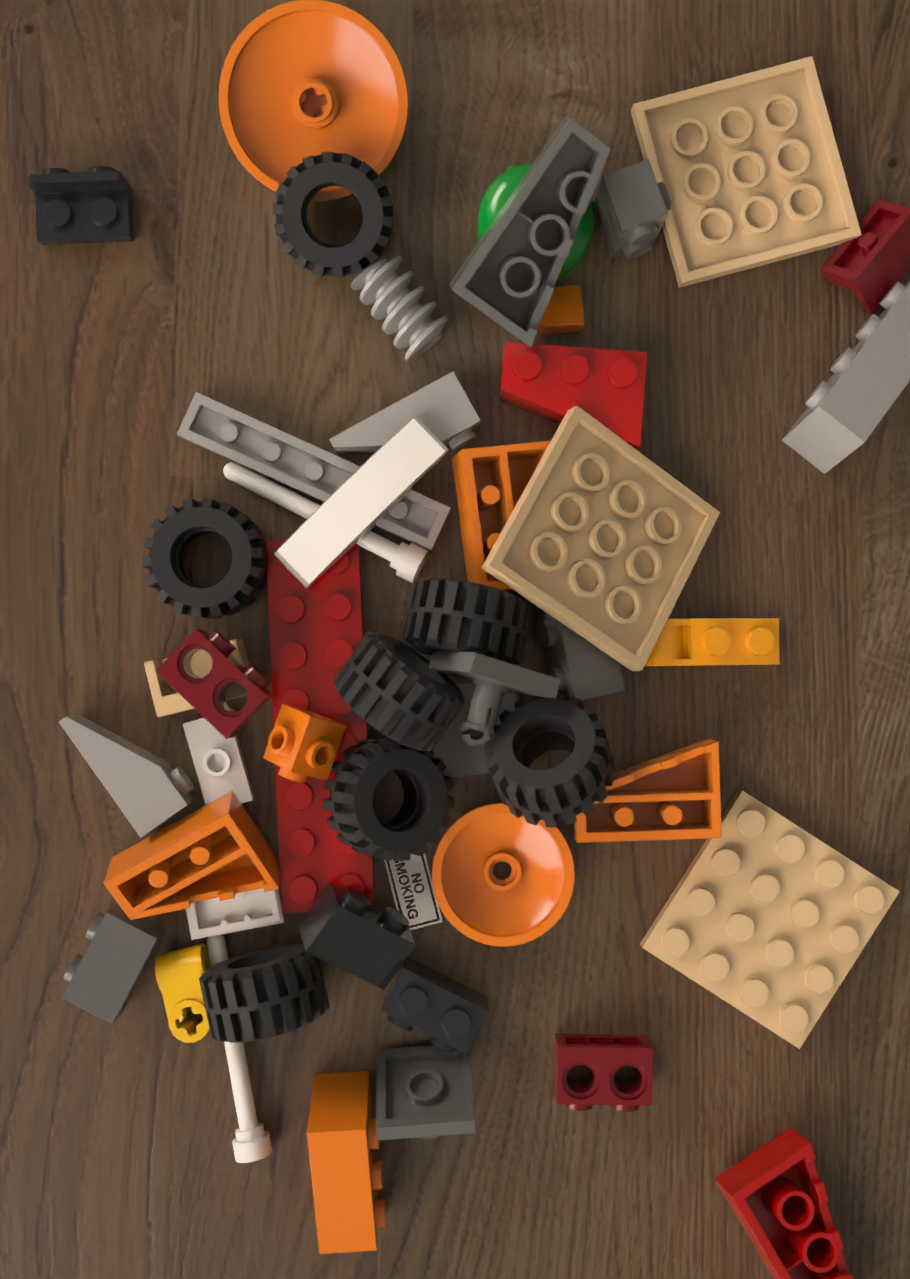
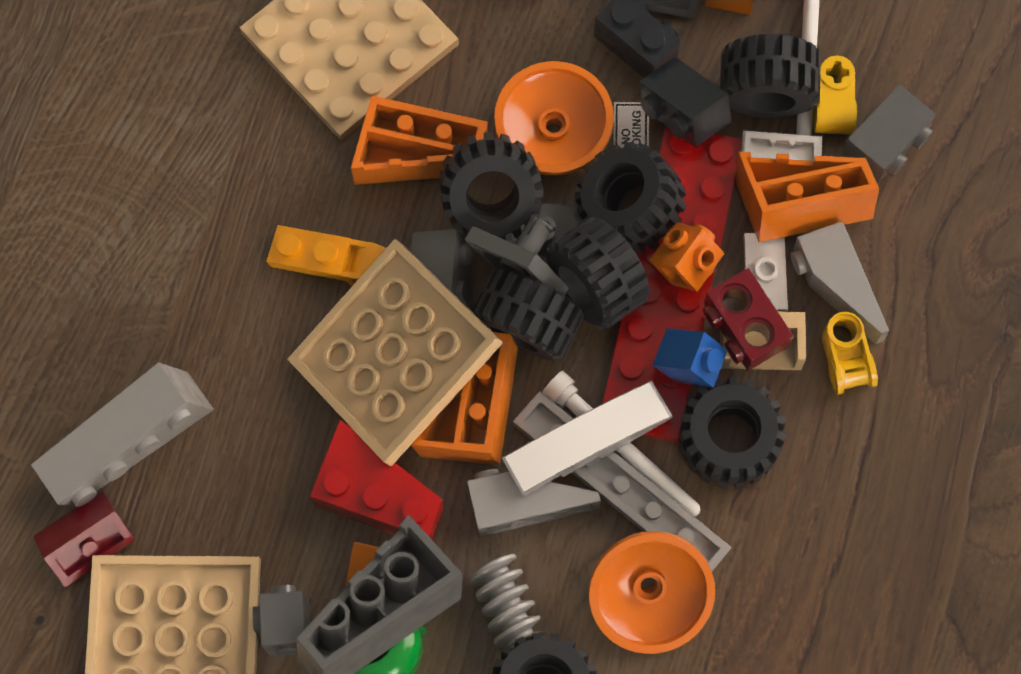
camera: 160 degrees left, 15 degrees down
none -> orange dish [588,531,715,654]
none -> blue brick [653,328,727,388]
none -> yellow piece [822,312,878,395]

